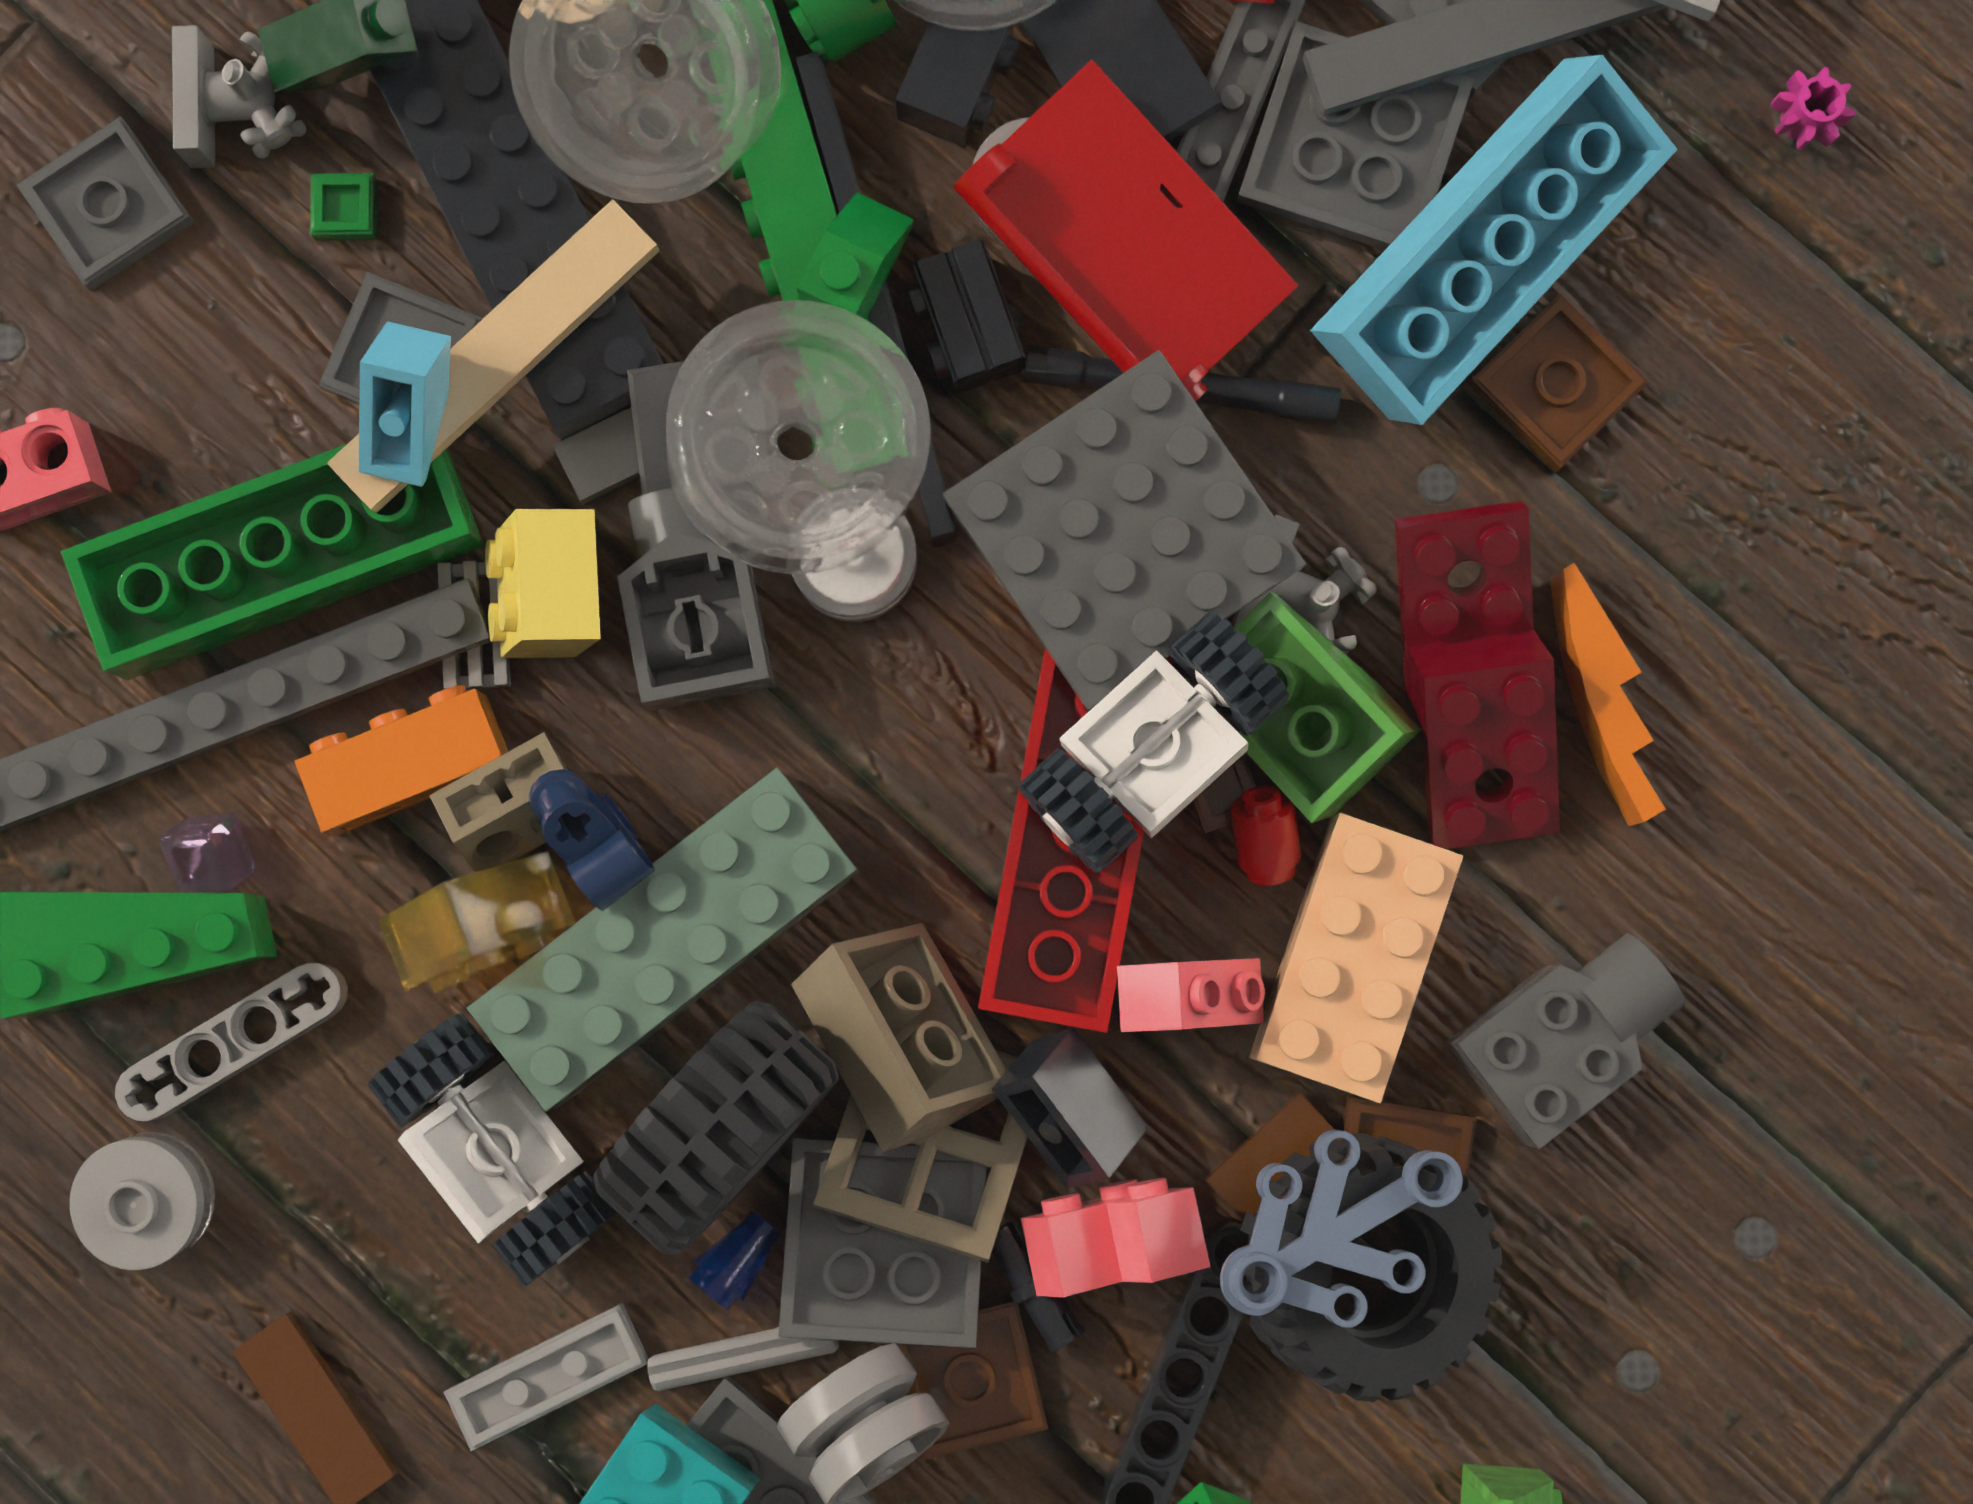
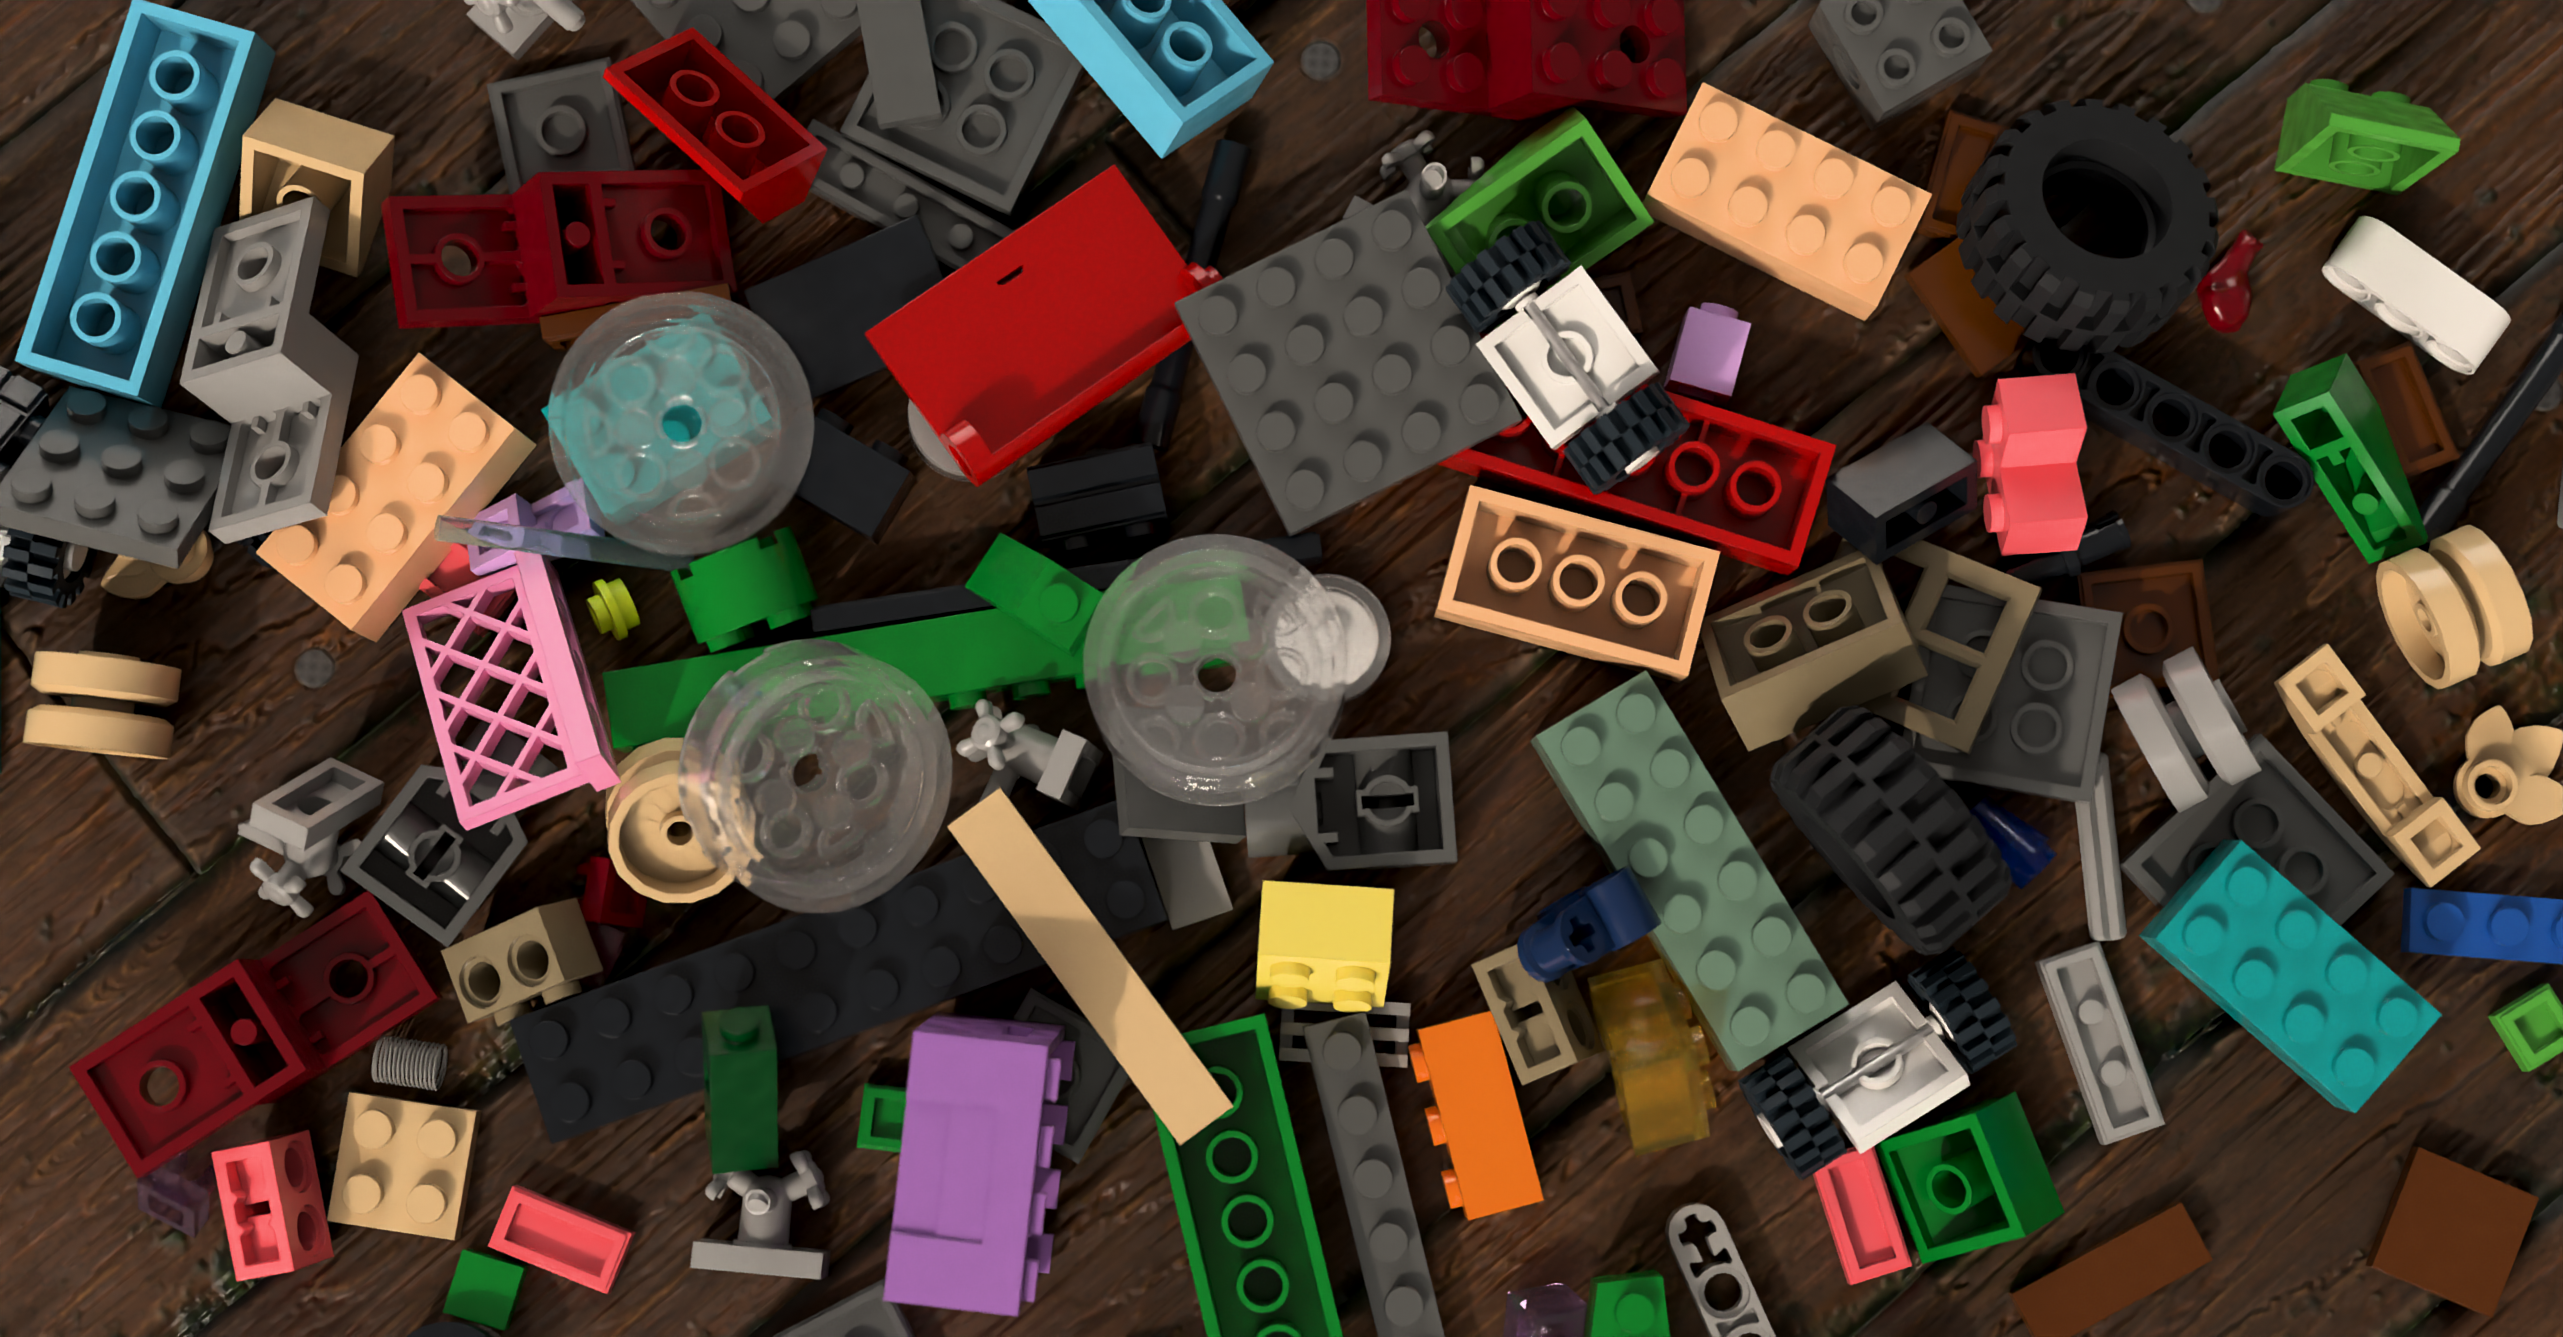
camera: 85 degrees left, 0 degrees up
medium azure slope [359,321,451,487] -> none
coral brick [1117,958,1265,1032] -> none
sand blue plant [1220,1130,1463,1328] -> none
red brick [1230,785,1302,886] -> none
none -> medium lavender container [883,1011,1076,1316]
none -> light grey piece [956,699,1104,811]
none -> light nougat brick [1434,485,1720,683]
none -> lavender brick [1663,303,1751,407]
none -> coral tile [1813,1145,1912,1285]
none -> green slope [1875,1091,2065,1264]
none -> dark red animal [2196,229,2263,333]

